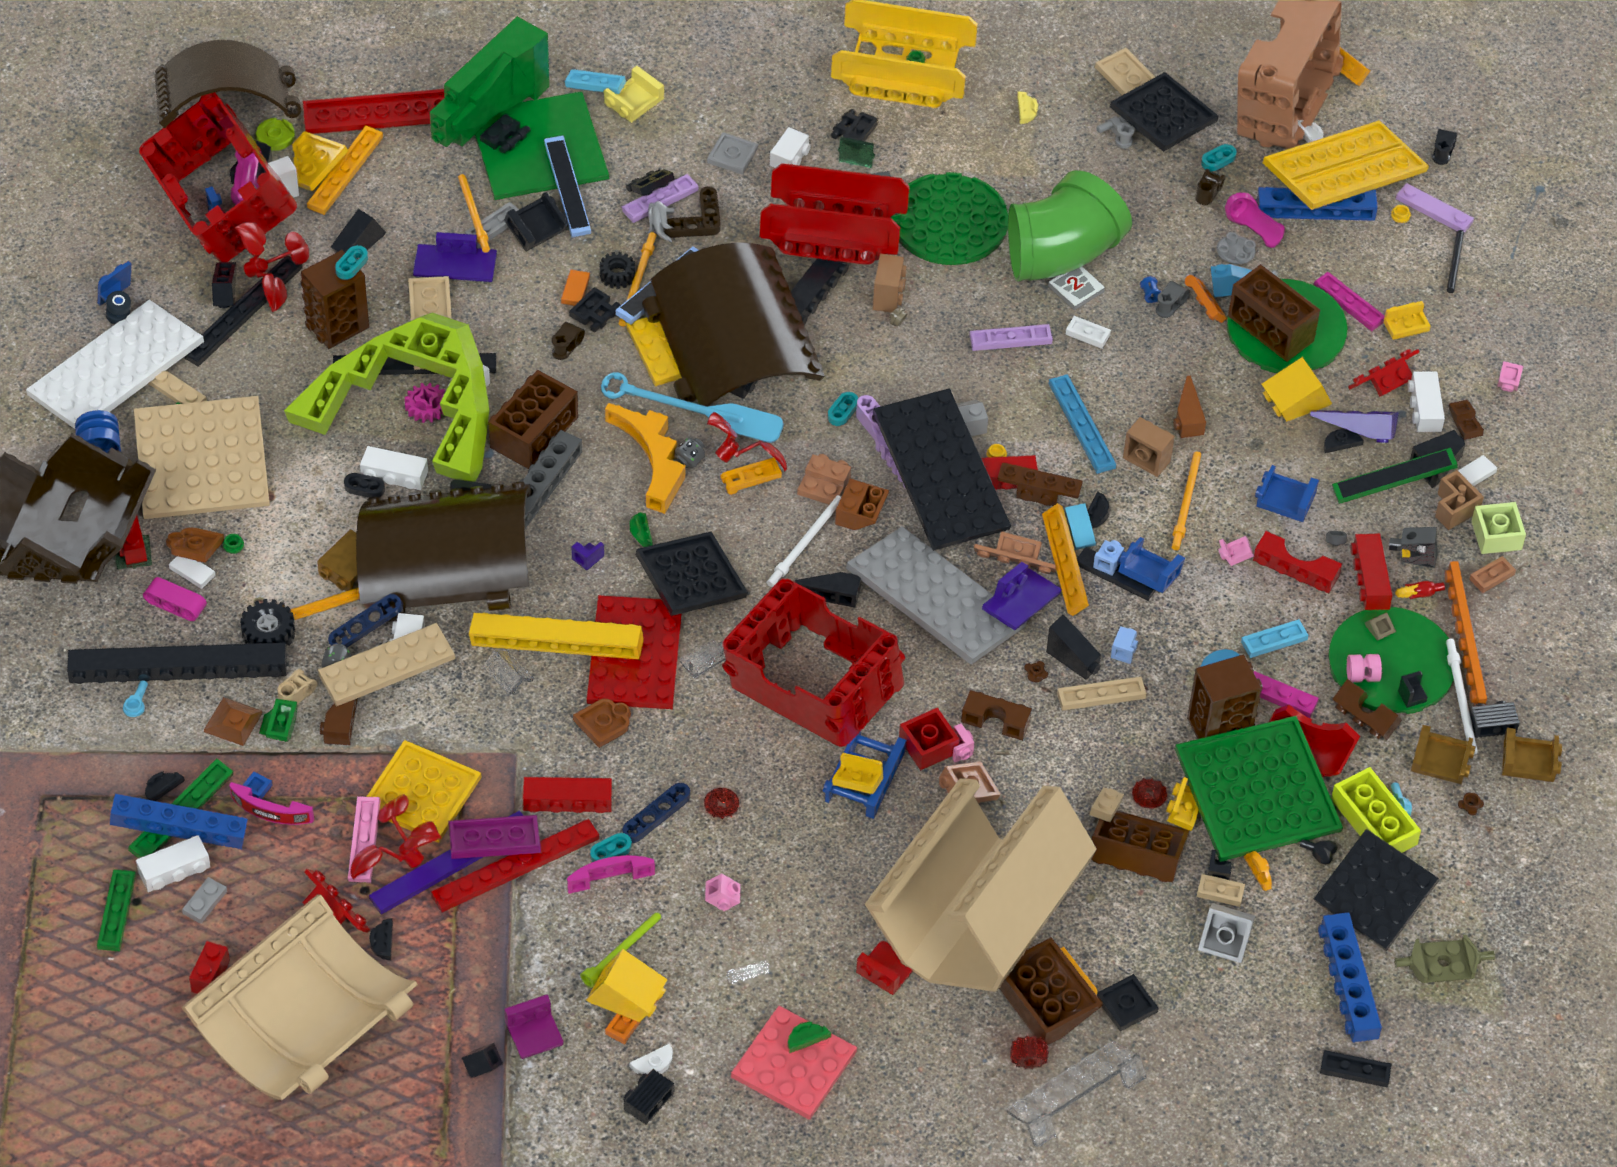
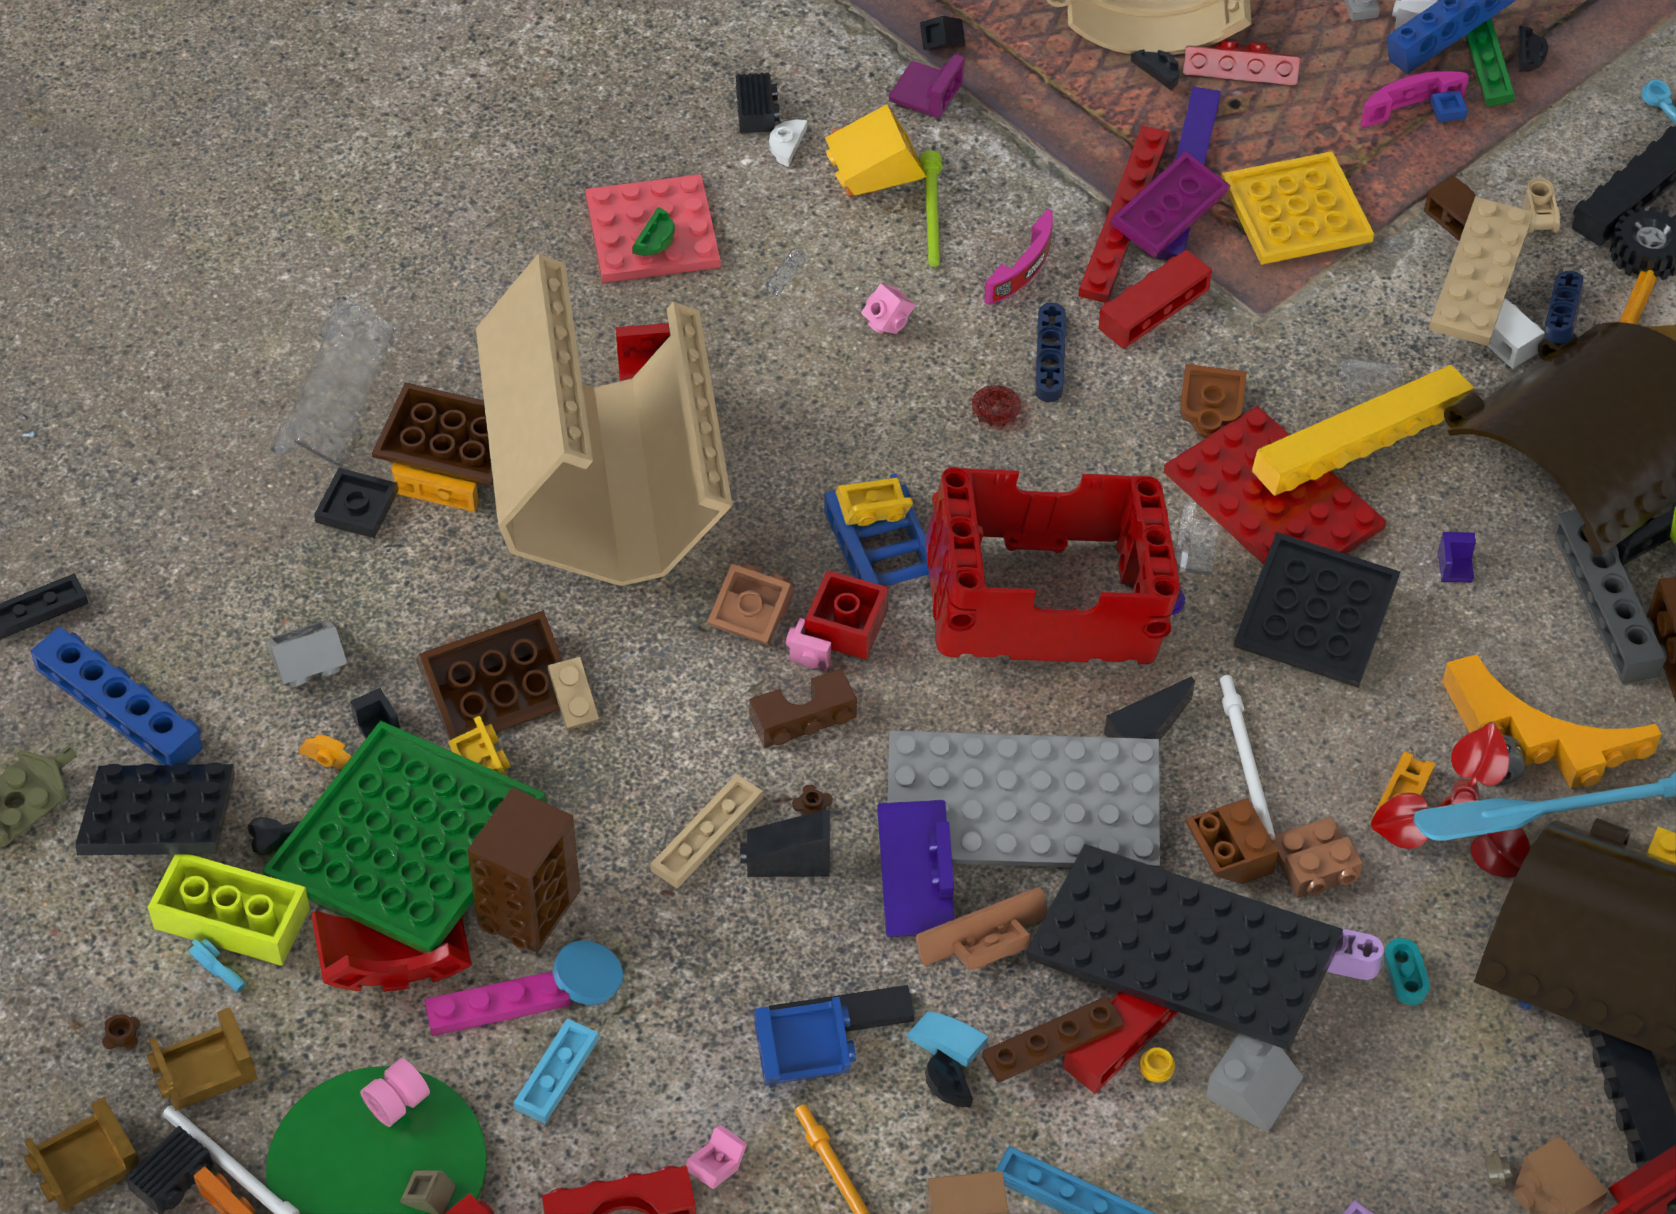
camera: 140 degrees right, 0 degrees up
dark orange slope [204,697,263,746] -> none
green slope [259,699,298,742] -> none
dark grey head [321,644,352,668] -> none
bright pink plate [348,797,381,883] -> none
red plant [350,794,441,880] -> none
teal plate [590,833,632,862] -> none
green plate [629,512,653,547] -> none
clear red gear [1010,1035,1049,1069] -> none
light orange plate [1042,503,1089,616] -> none
light blue brick [1093,540,1124,576] -> none
light blue brick [1111,626,1138,664] -> none
clear red gear [1132,777,1167,809] -> none
tan plate [1197,874,1245,907] -> none
reddish brown arch [1332,679,1402,741] -> none
black panel [1398,671,1428,708] -> none

